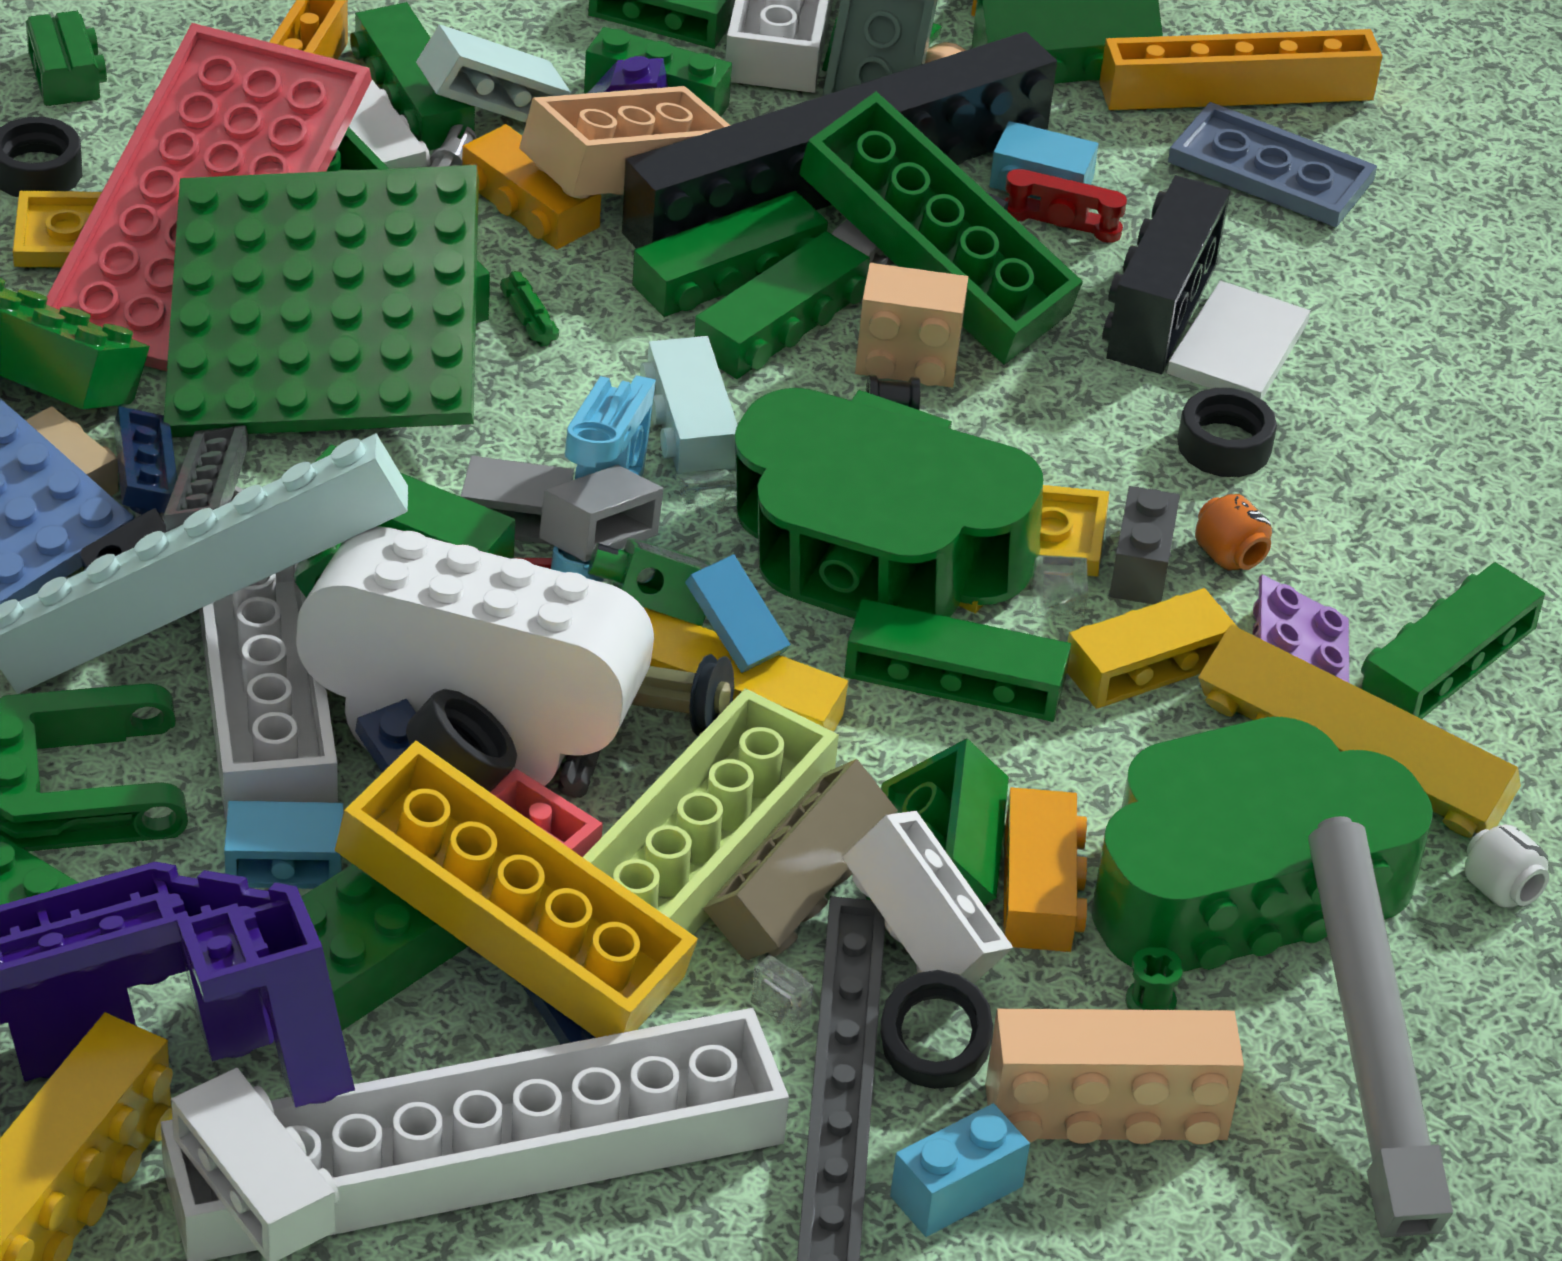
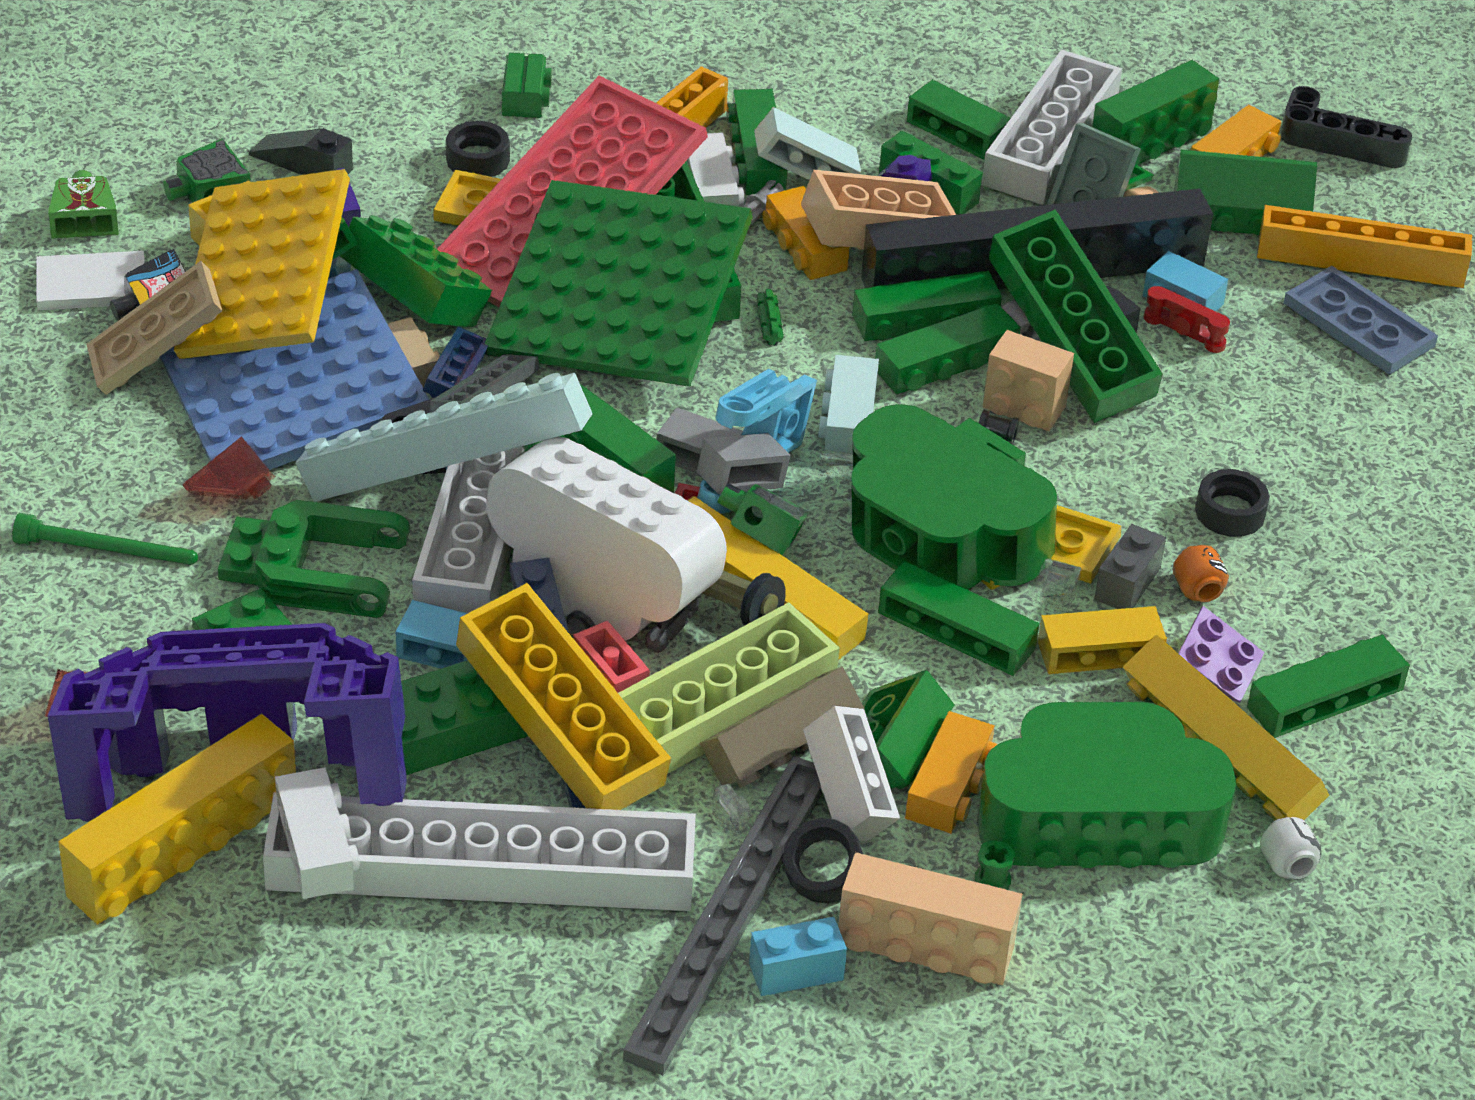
camera: 20 degrees right, 0 degrees up
black tyre [406,689,518,792] -> none
dark azure tile [685,554,791,673] -> none
black brick [1102,175,1231,375] -> none
white tile [1167,280,1311,399] -> none
light grey brick [1308,816,1453,1238] -> none

